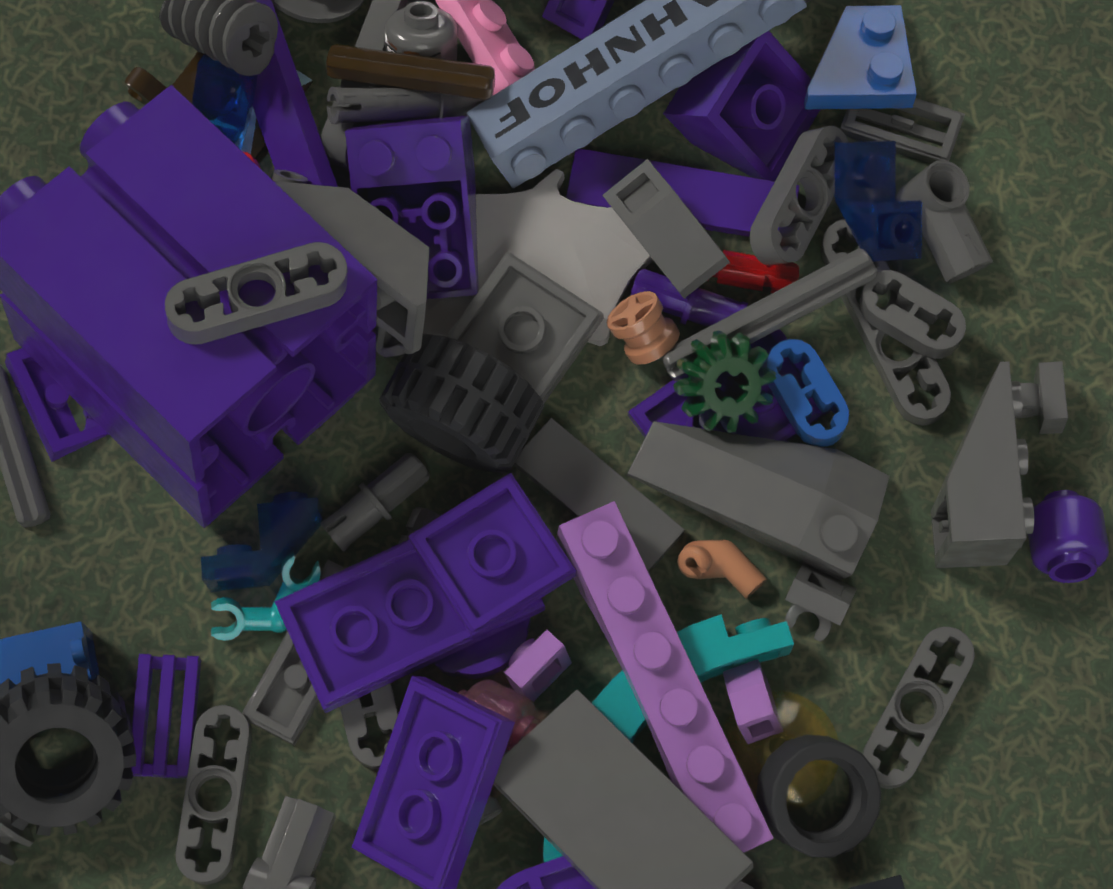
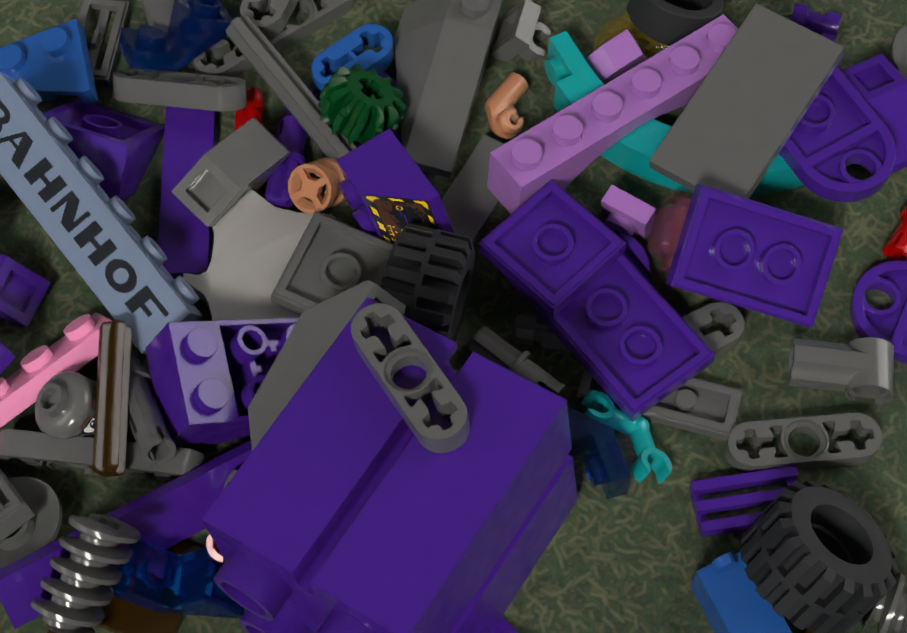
camera: 105 degrees left, 10 degrees down
none -> dark purple slope [336,128,454,244]

